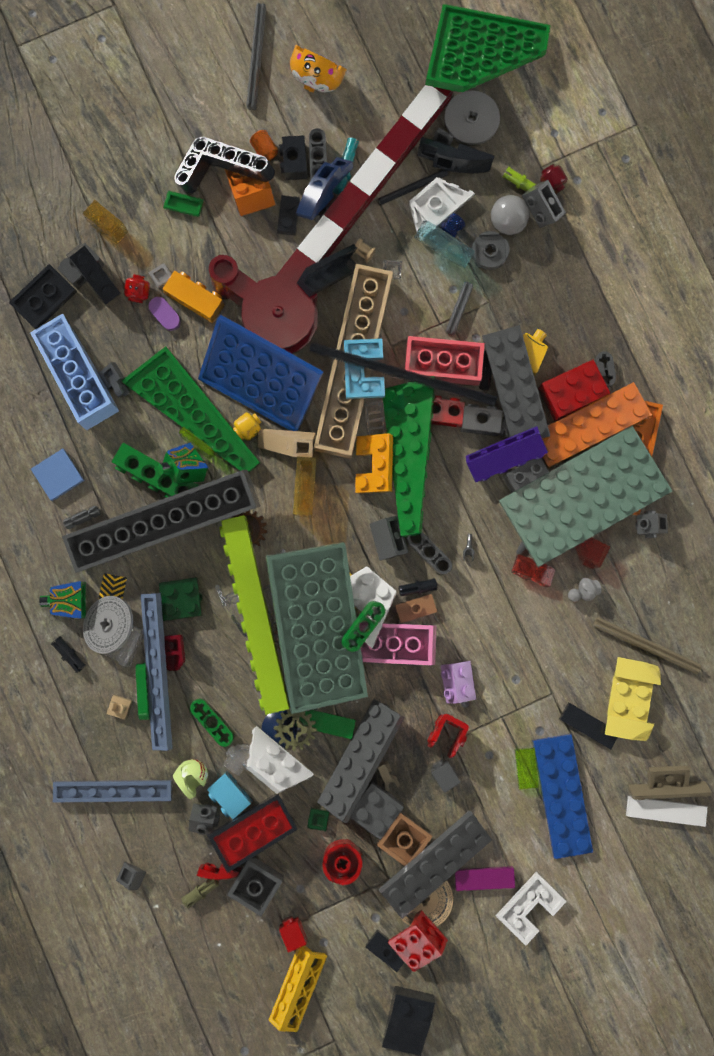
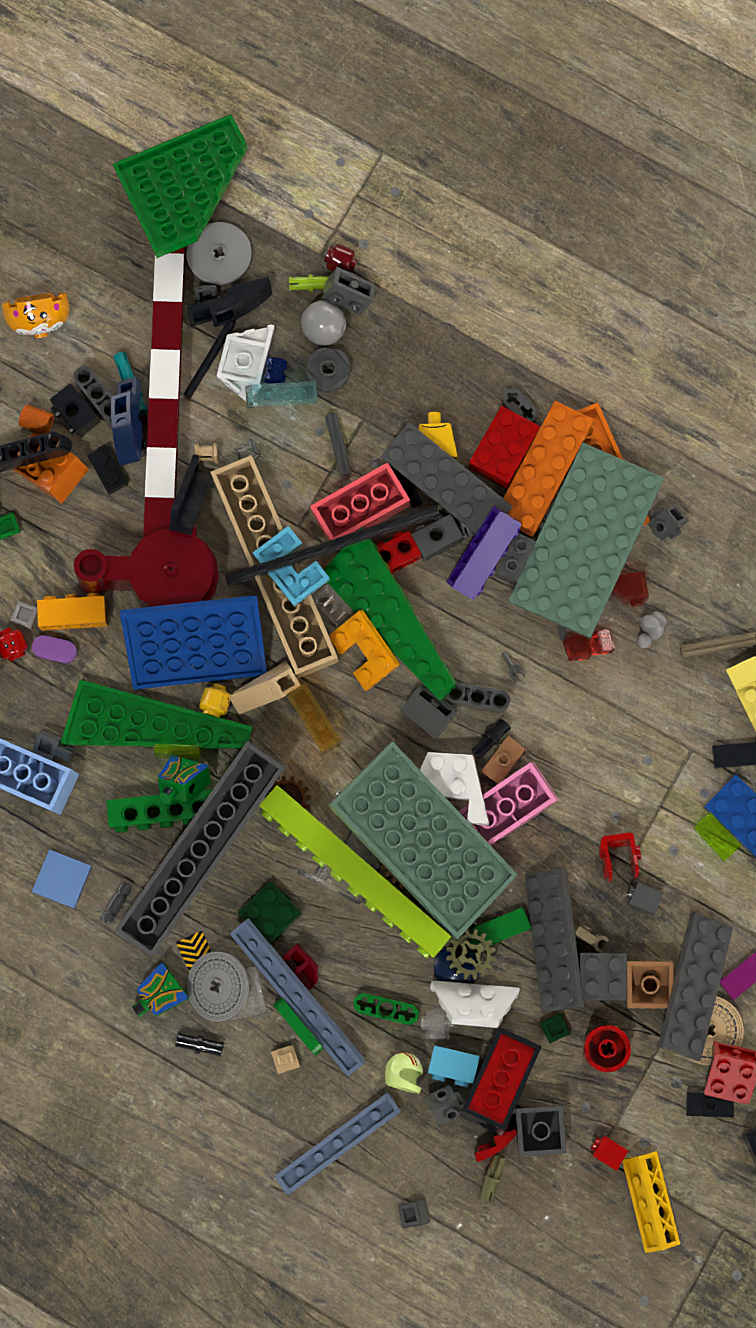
camera: 30 degrees left, 5 degrees down
green beam [342,601,385,652] -> none
lavender bracket [441,661,476,703] -> none

